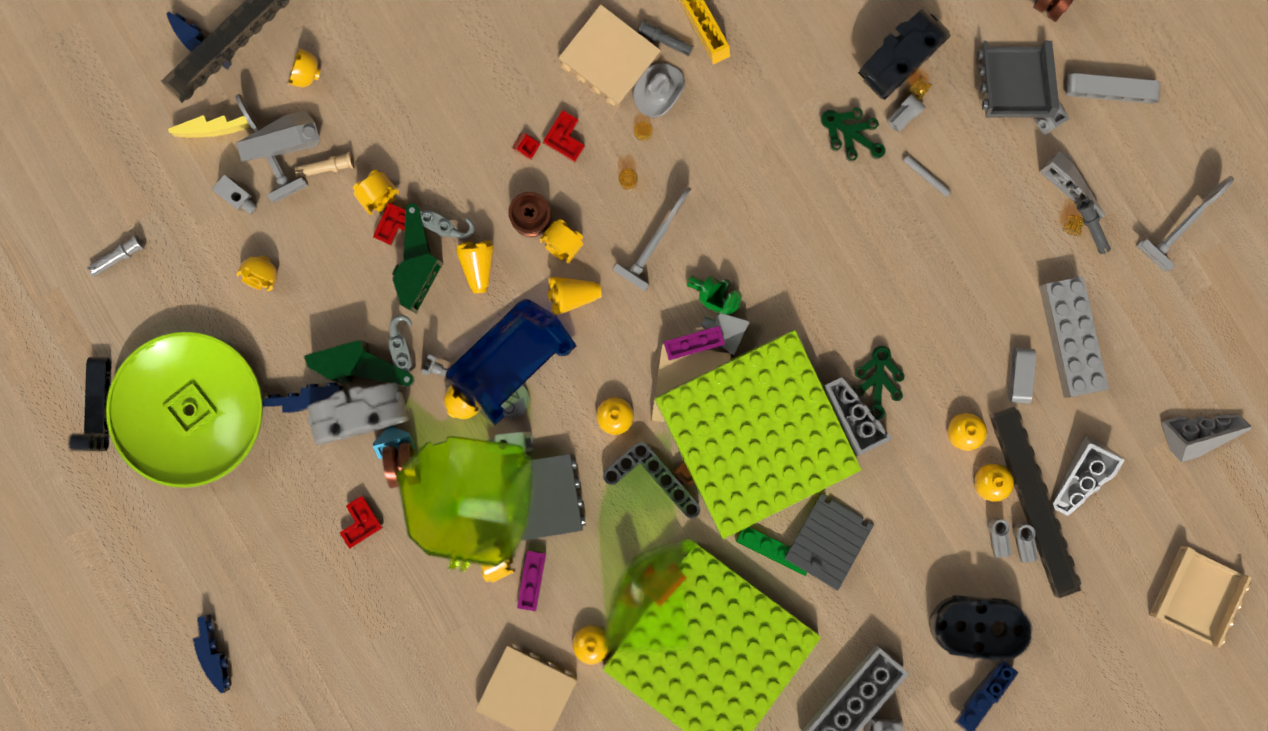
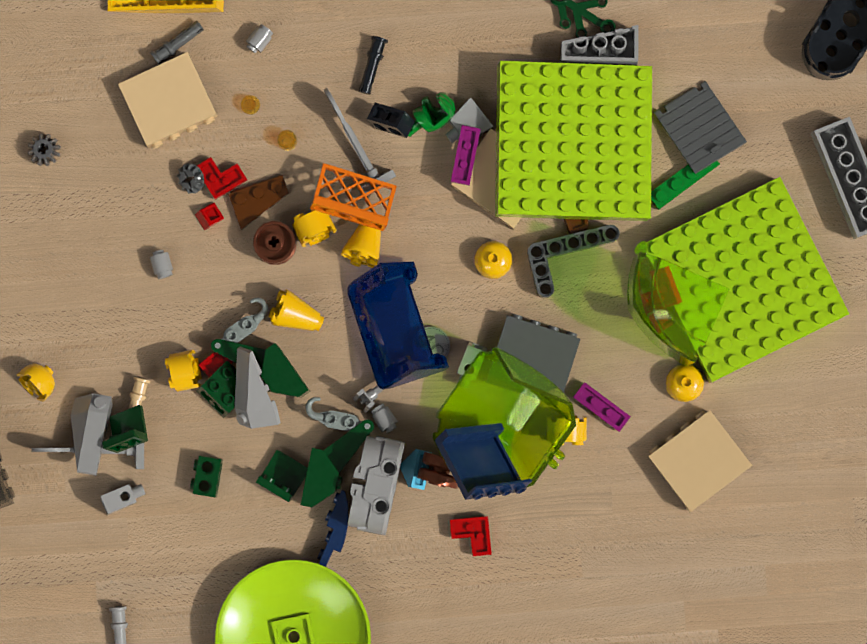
camera: 60 degrees left, 0 degrees up
light yellow slope [168,115,251,138] -> none
yellow cylinder [237,255,277,291] -> none
yellow cylinder [443,382,483,420] -> none
light grey hat [633,63,686,118] -> none
none -> dark green bracket [102,405,148,453]
none -> light grey brick [150,250,173,279]
none -> dark grey gear [177,163,204,194]
none -> dark green brick [190,456,223,498]
none -> dark green bracket [196,361,236,418]
none -> reddish brown wing [229,175,289,230]
none -> light grey wedge [235,347,281,429]
none -> light grey brick [246,24,273,53]
none -> dark green bracket [256,450,308,502]
none -> orange fence [310,163,397,231]
none -> black pin [359,36,388,95]
none -> black brick [367,102,415,138]
none -> light grey brick [371,404,398,433]
none -> dark blue panel [435,423,532,500]

